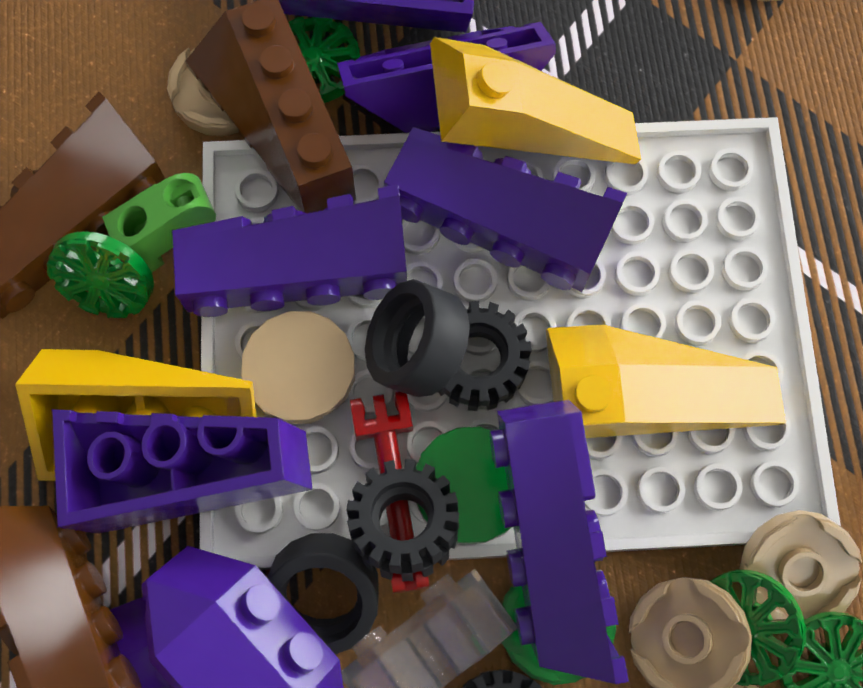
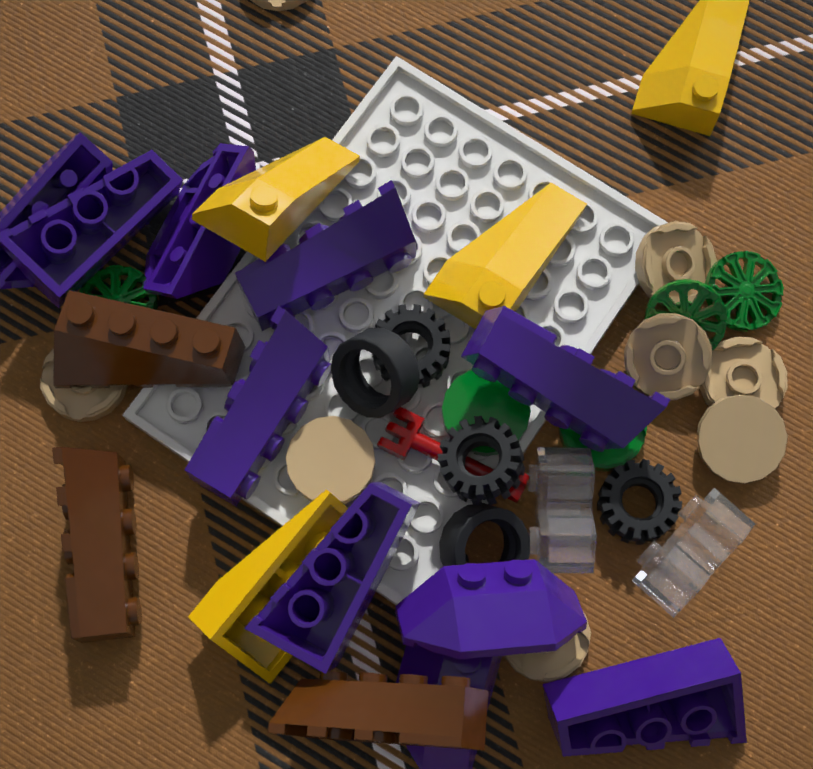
camera: 50 degrees left, 0 degrees up
green wheel [47,232,154,318] -> none
bright green leg [102,173,216,272] -> none

